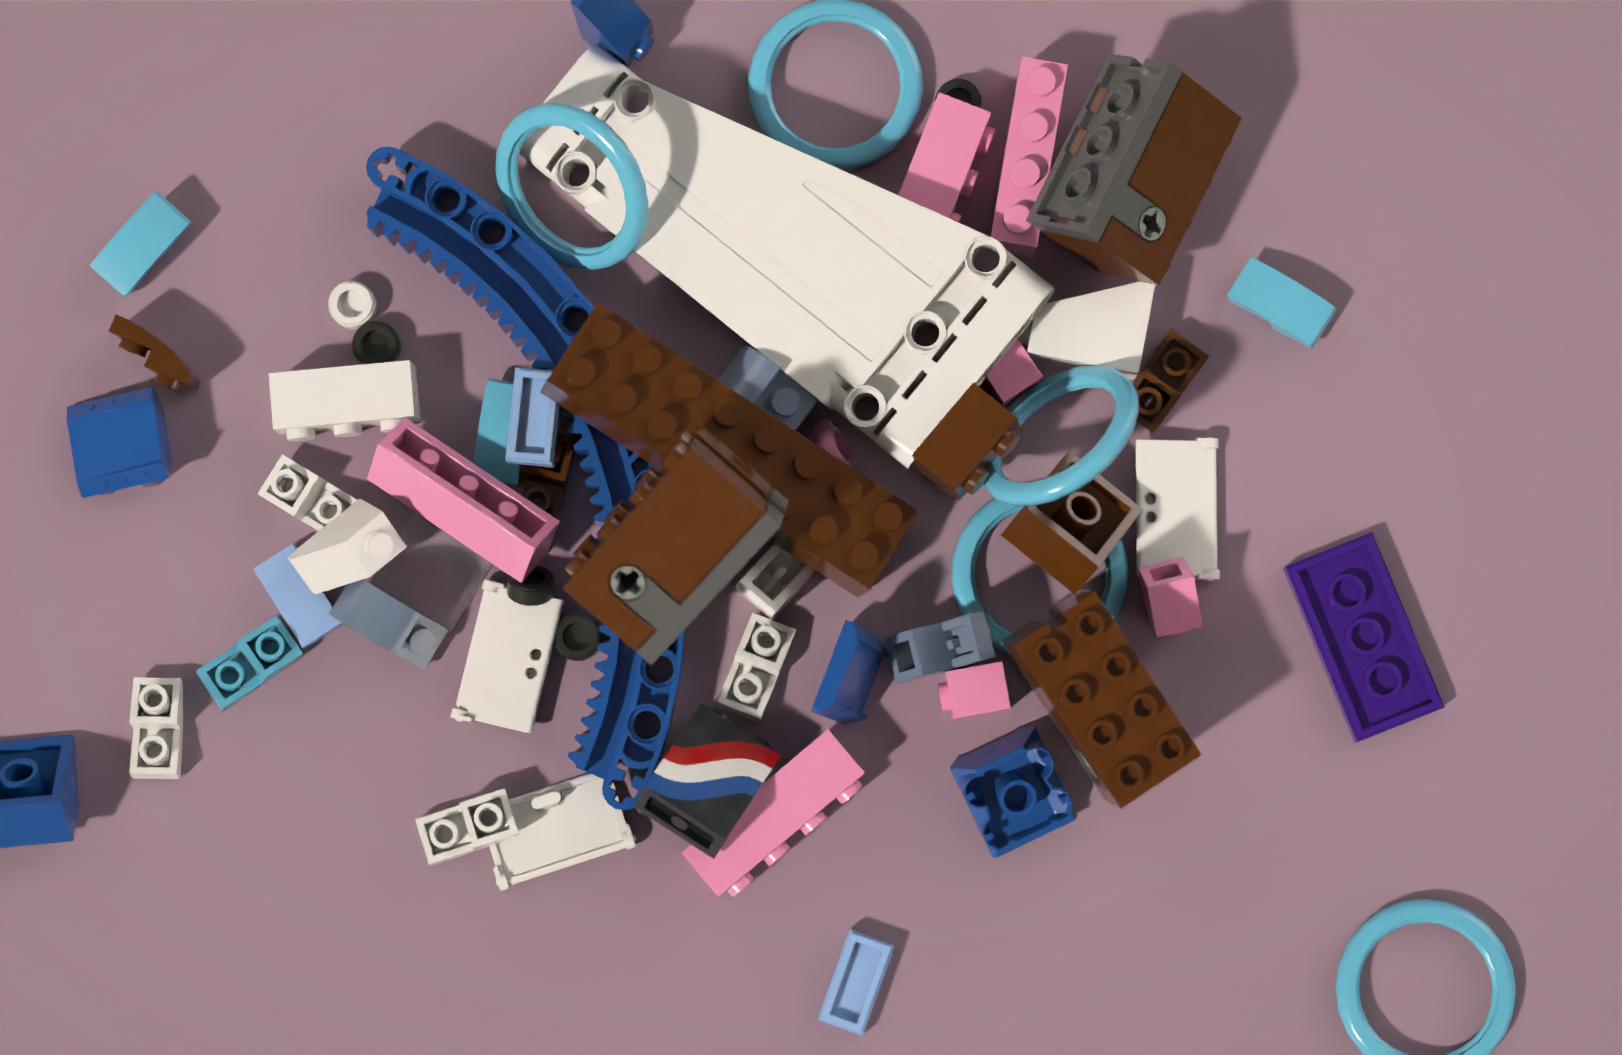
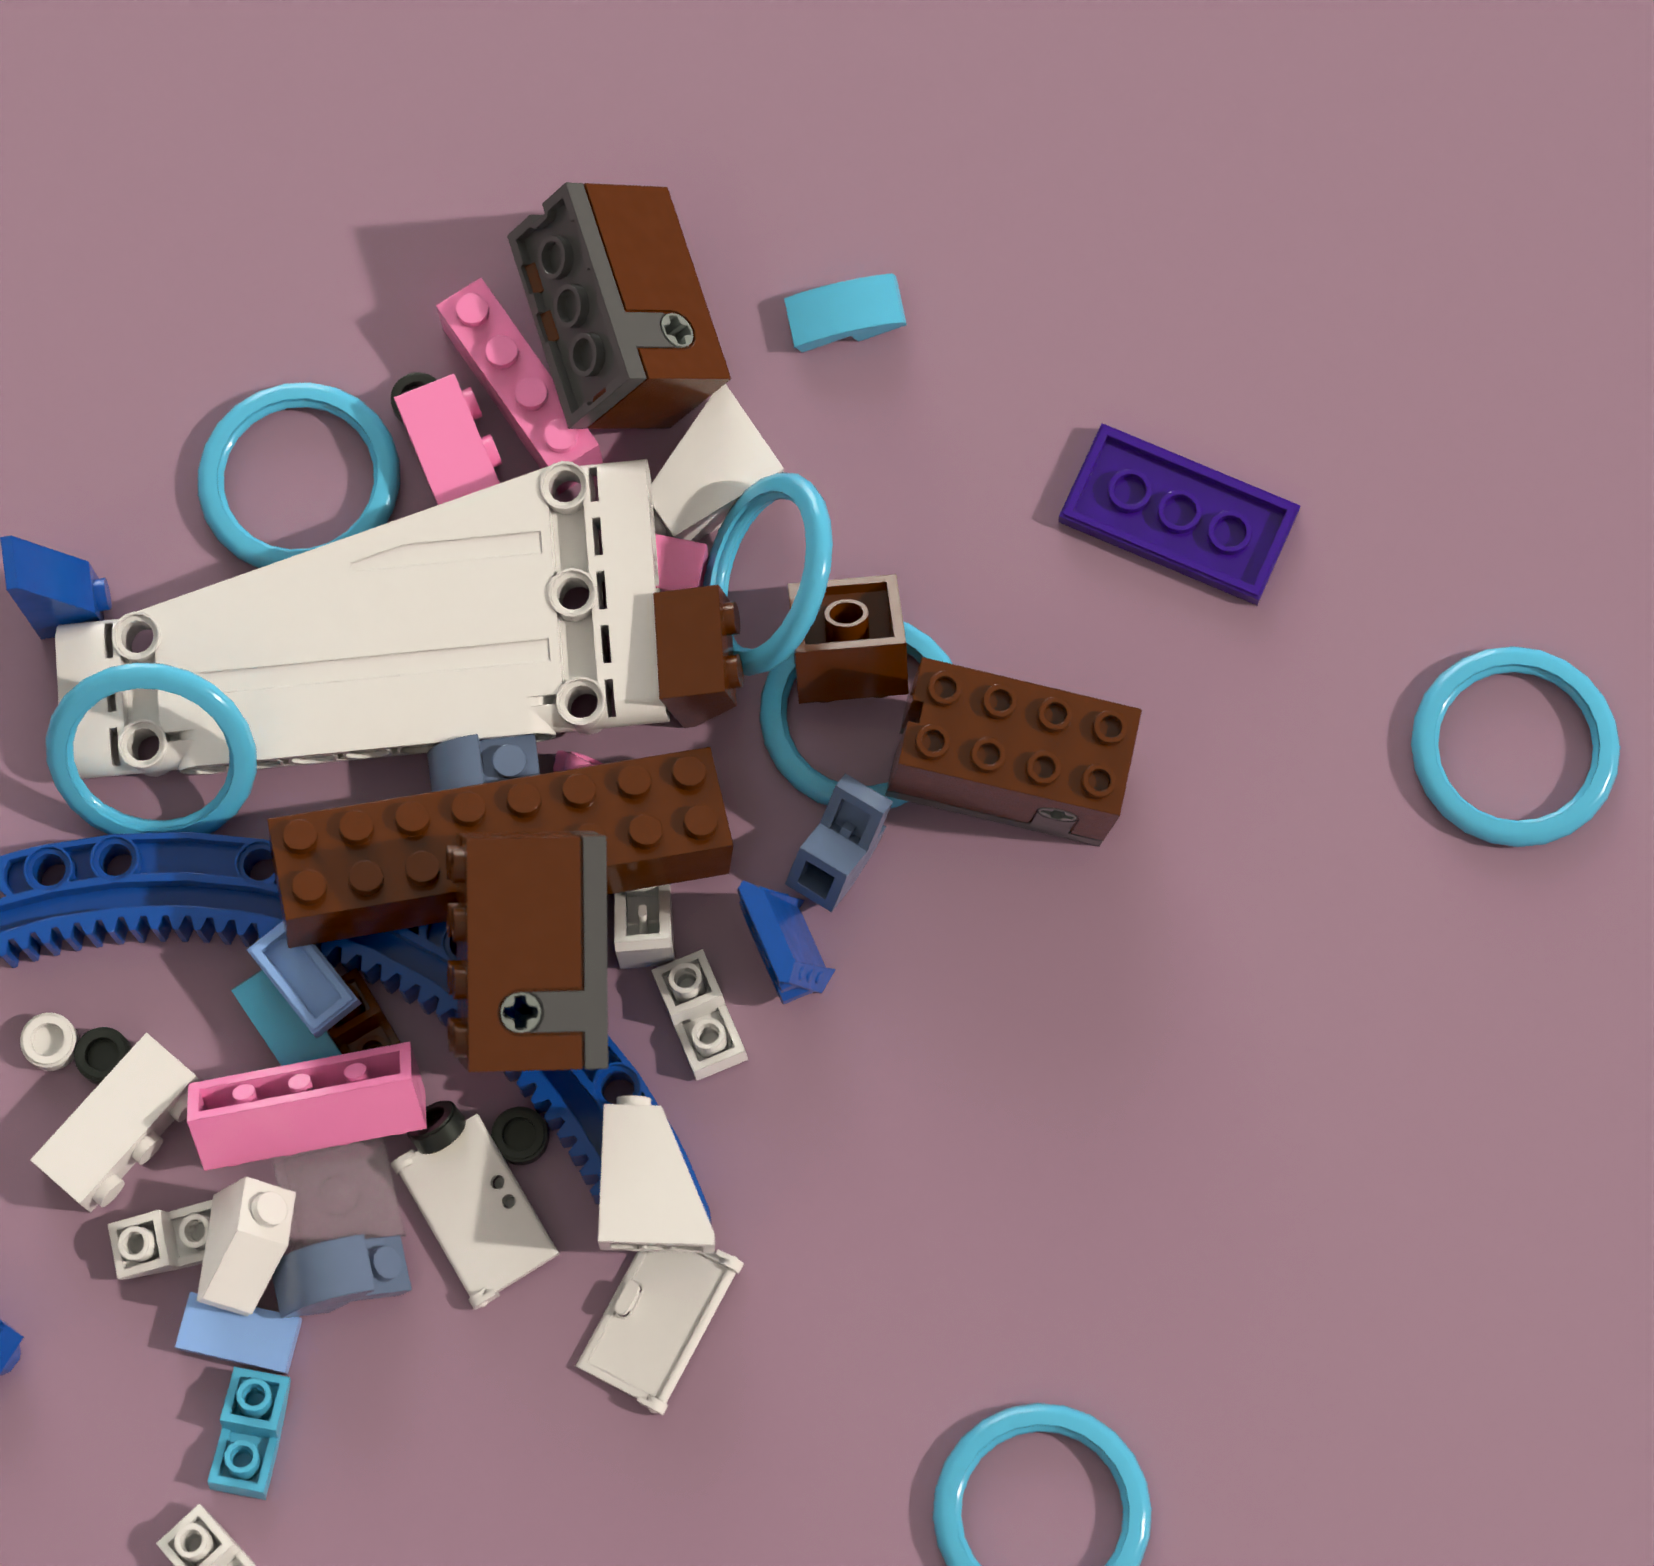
camera: 45 degrees left, 10 degrees down
white slope [415,788,519,866] -> none
panel [634,703,781,859] -> none
bright pink brick [682,729,865,897] -> none
light blue tile [818,929,895,1036] -> none
bright pink brick [937,662,1011,720] -> none
blue slope [949,726,1078,858] -> none
reddish brown slope [1132,328,1210,433] -> none
white door [1136,437,1220,582] -> none
bright pink brick [1138,557,1203,638] -> none
none -> white slope [598,1095,715,1253]

